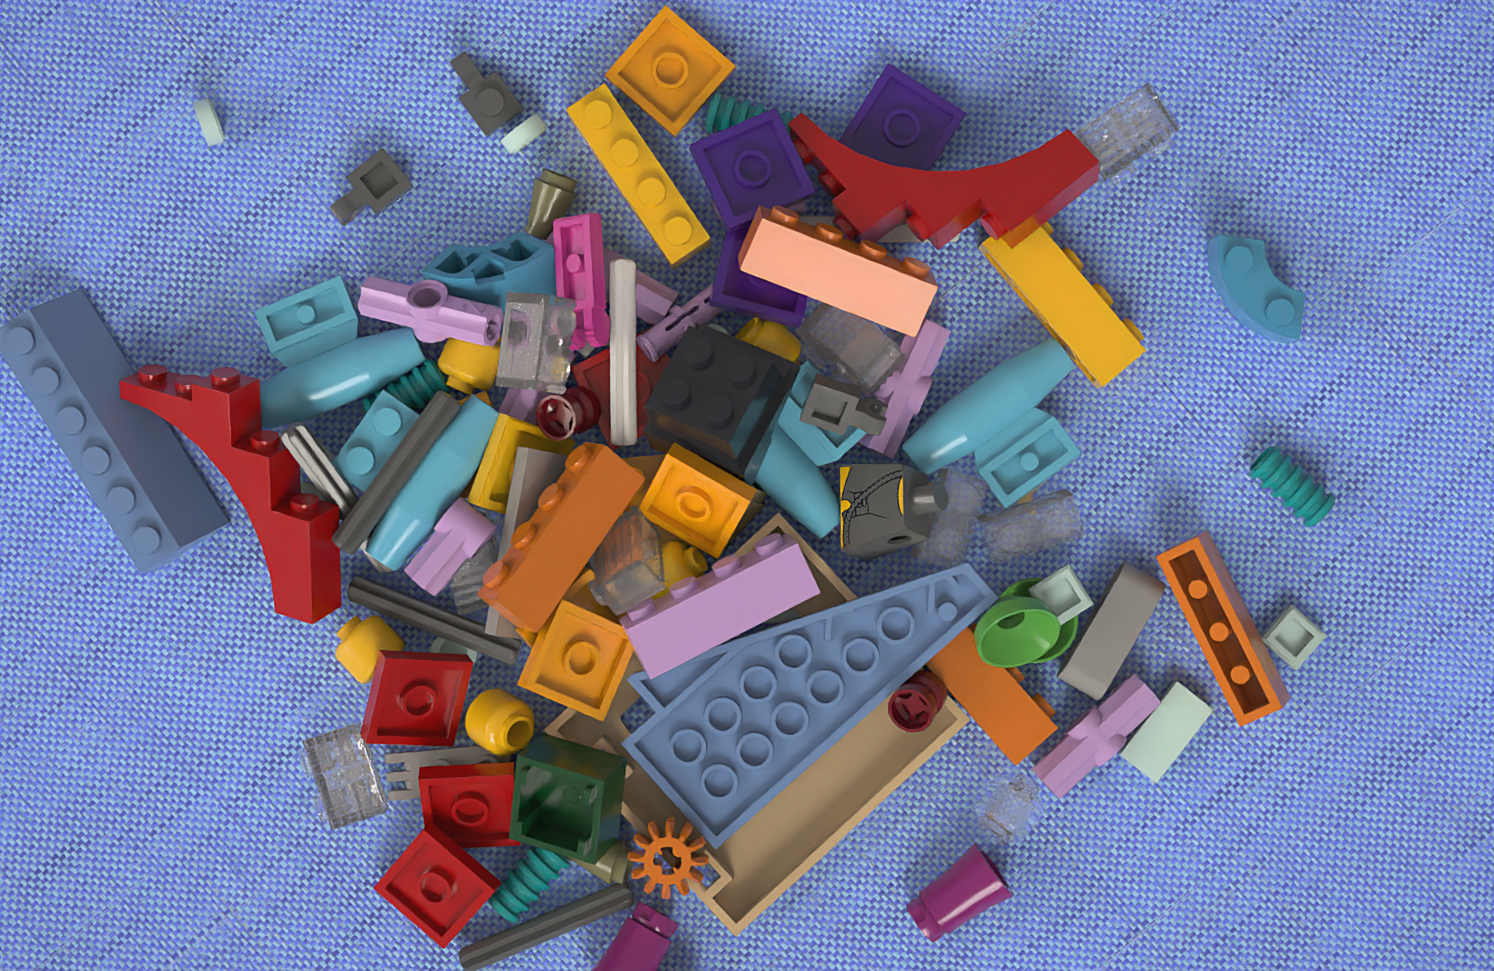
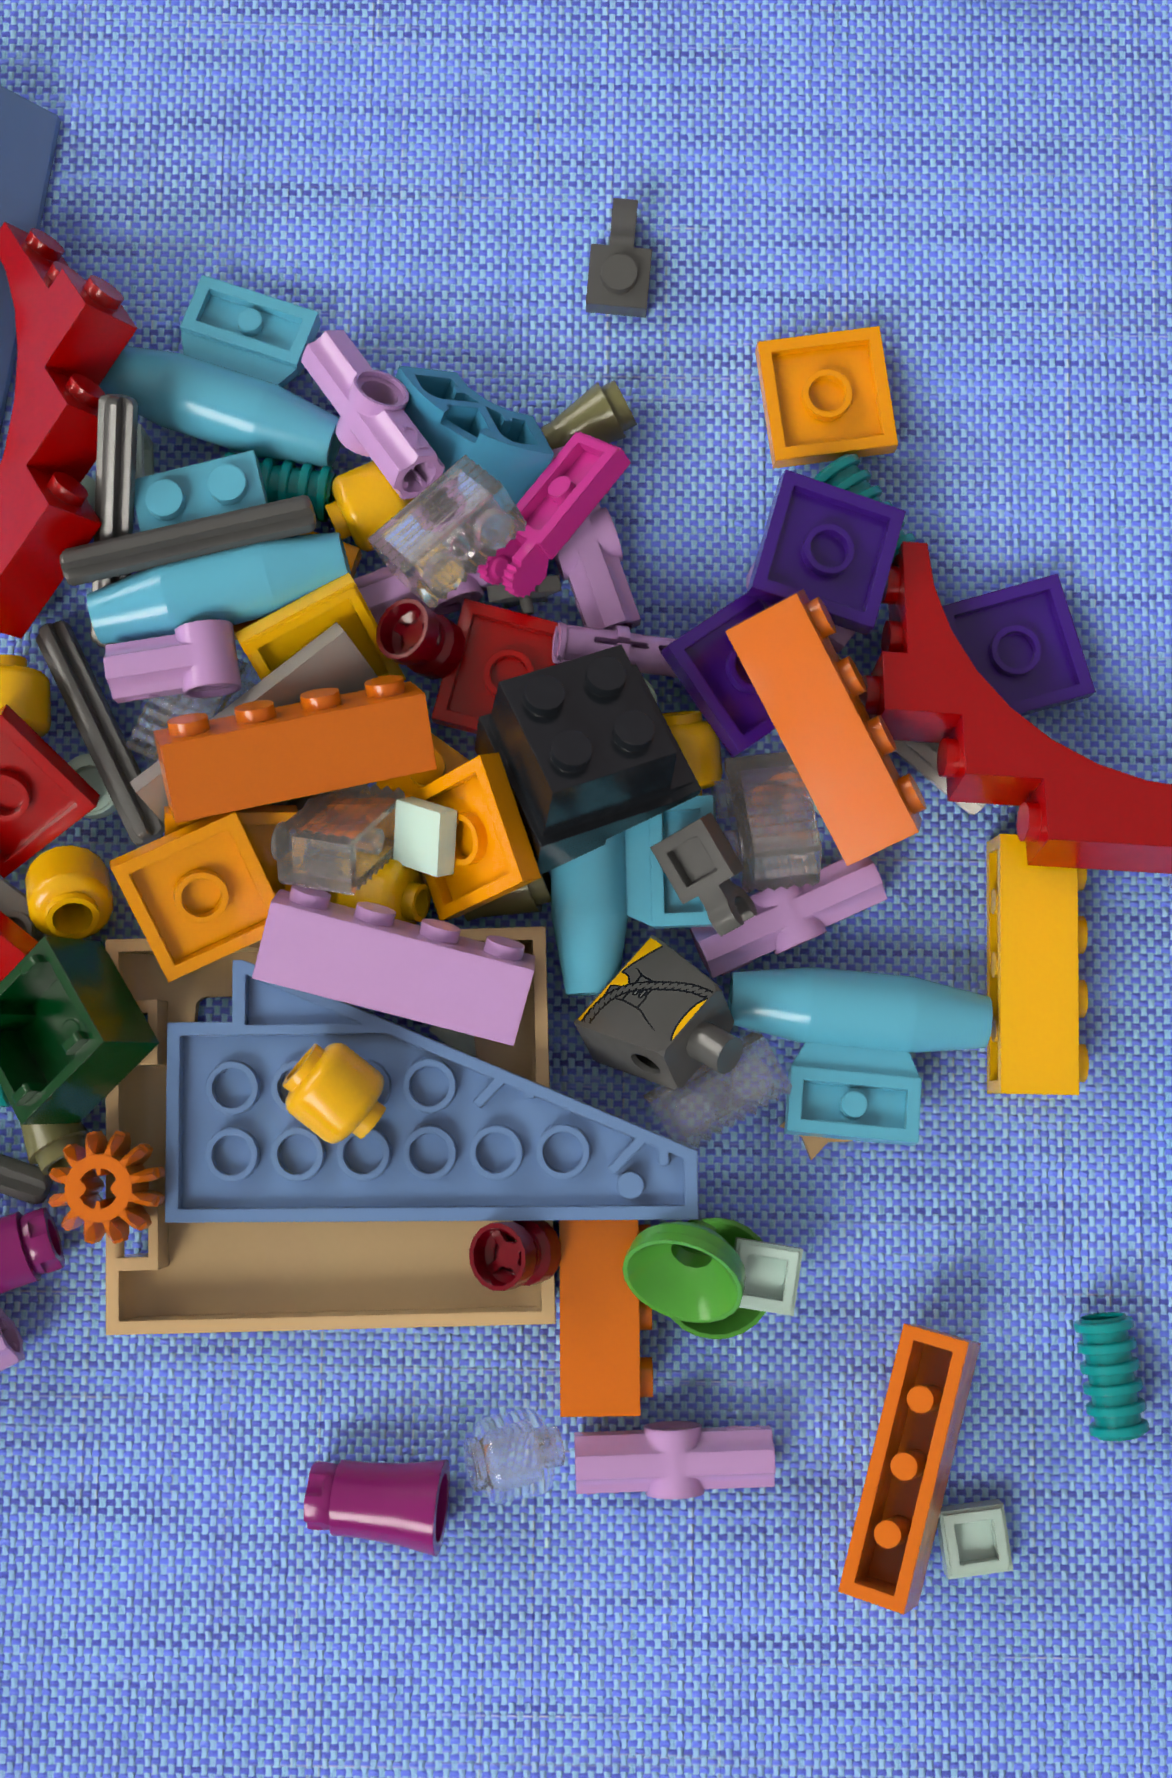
camera: 40 degrees right, 5 degrees down
light aqua tile [193,98,225,147] -> none
dark grey plate [329,148,413,226] -> none
light aqua tile [500,113,547,155] -> none
yellow brick [566,83,711,270] -> none
white axle [609,259,637,446] -> none
clear brick [976,489,1085,565] -> none
light grey beam [1057,561,1166,701] -> none
light aqua tile [1118,680,1214,783] -> none
none -> yellow head [282,1043,386,1144]
none -> light aqua tile [393,797,458,877]

